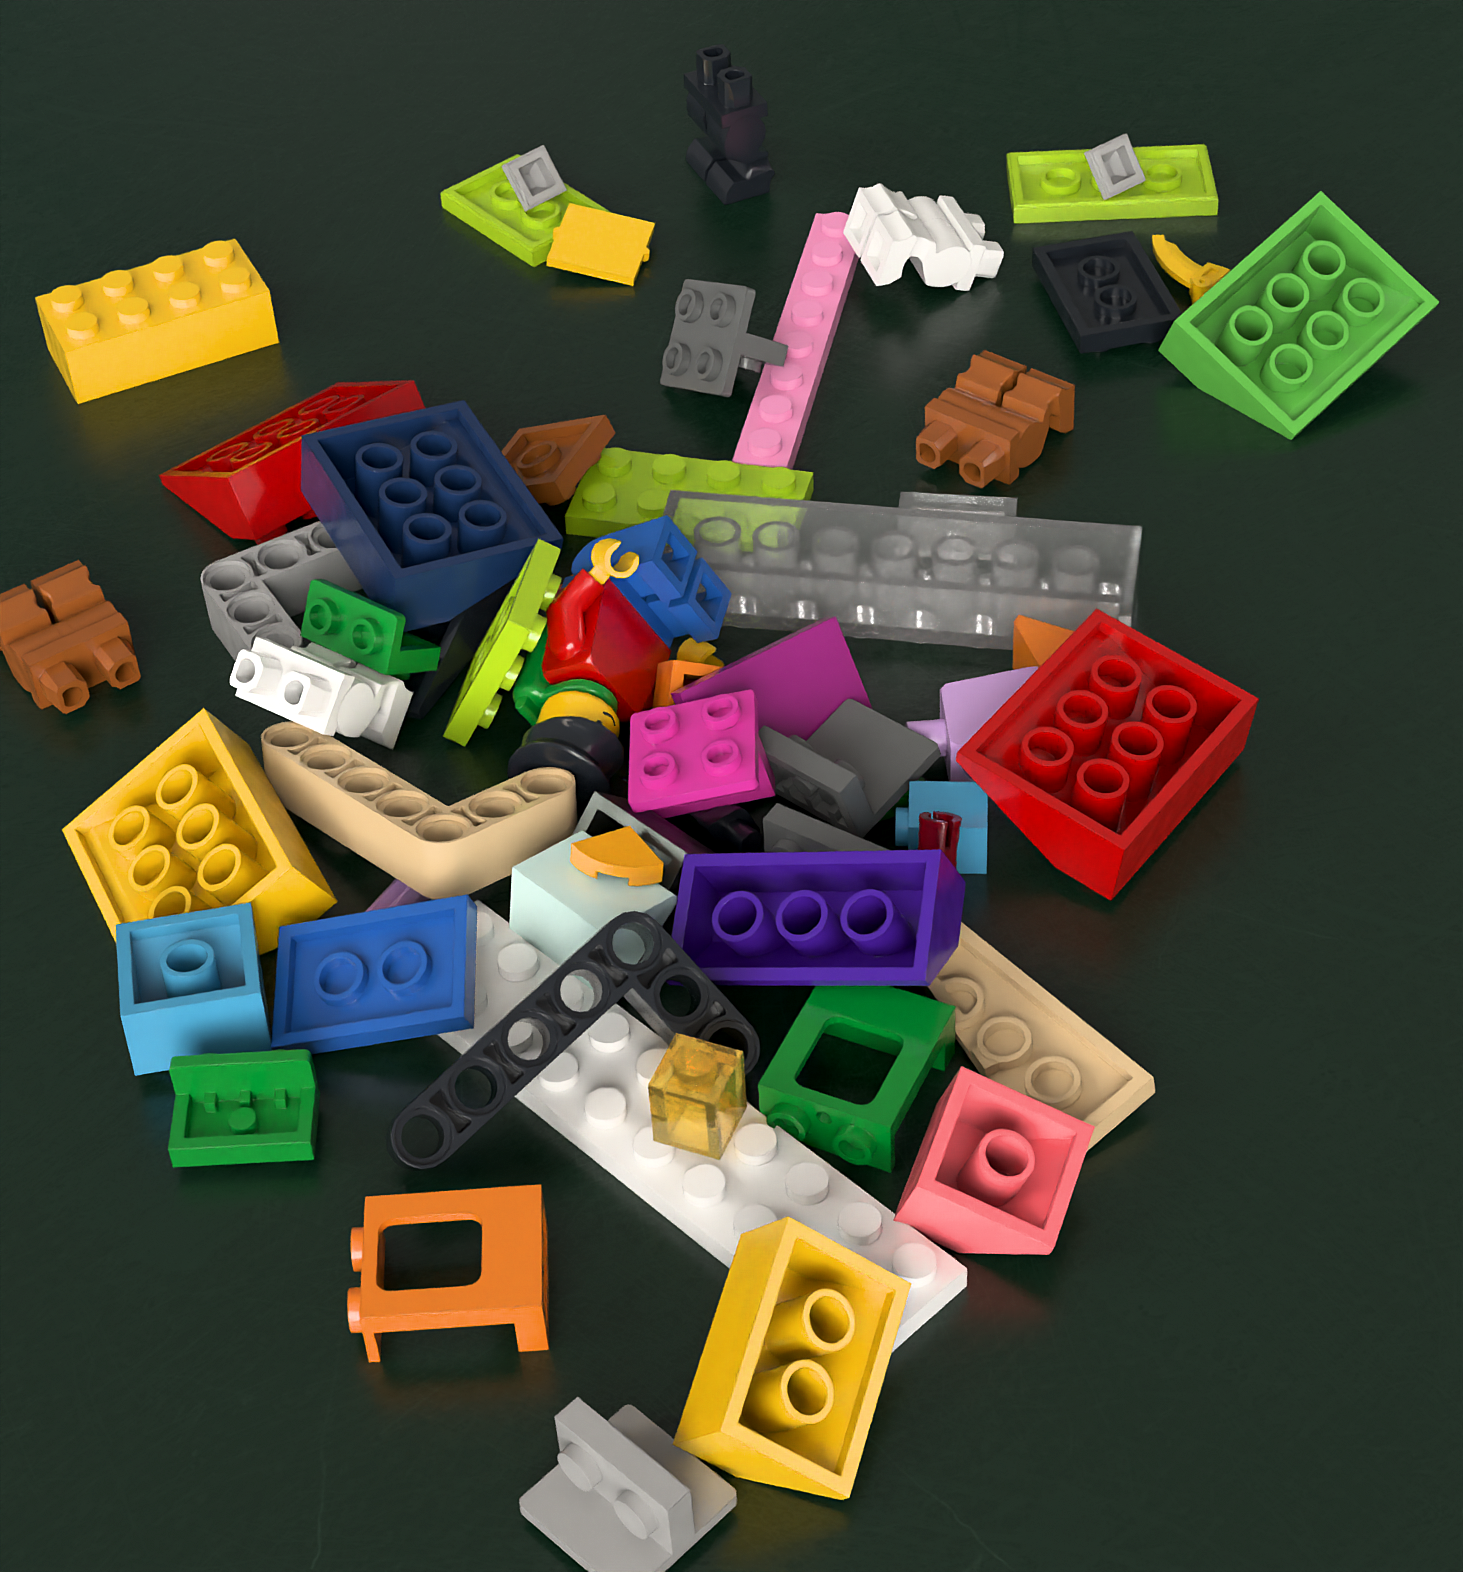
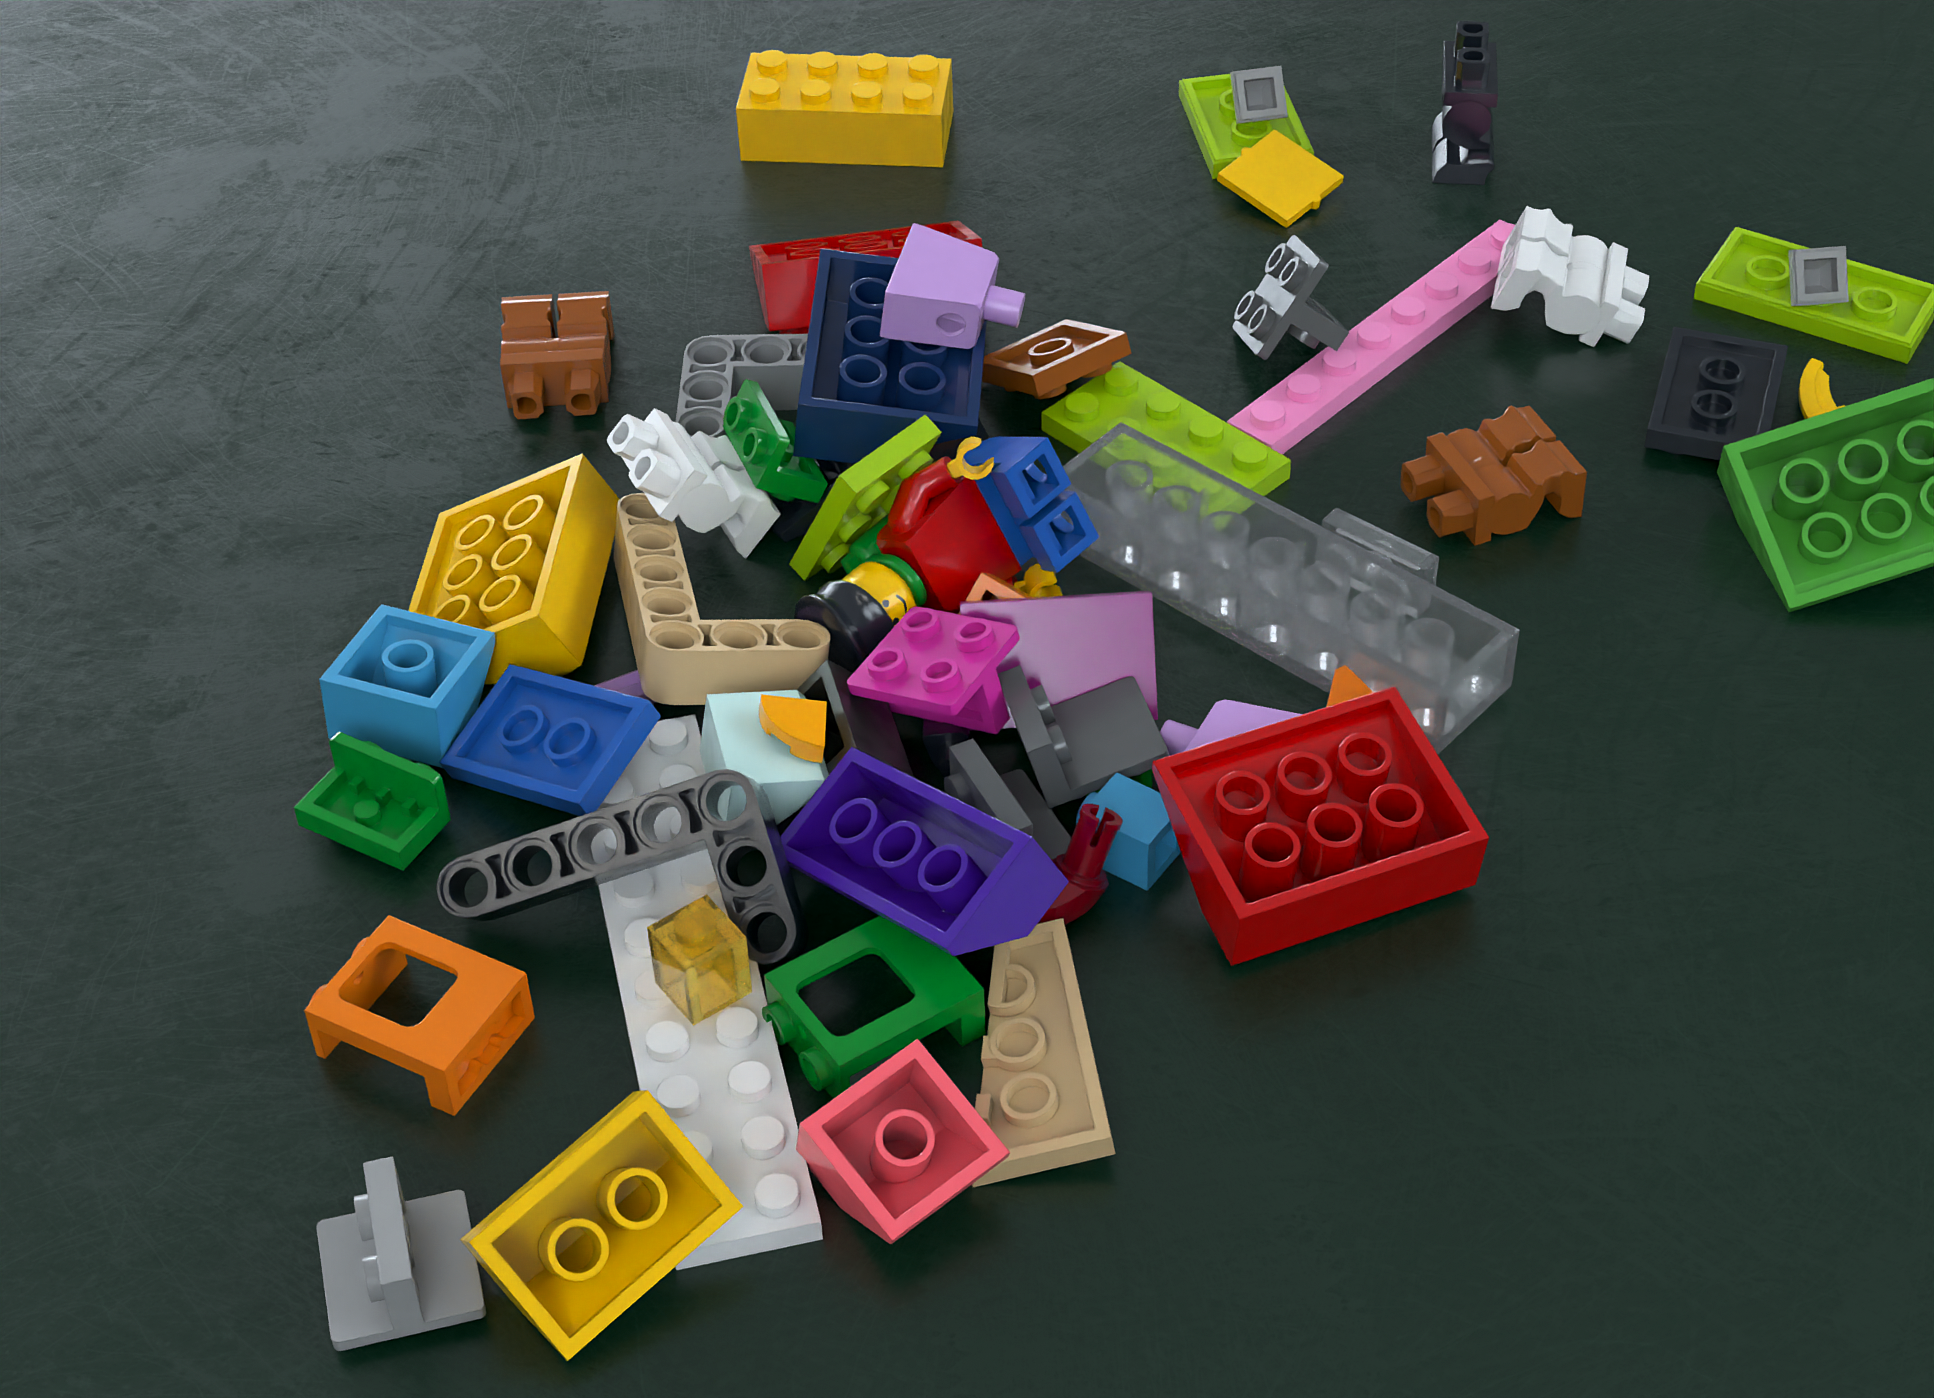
camera: 30 degrees right, 0 degrees up
none -> lavender torso [880,223,1026,349]

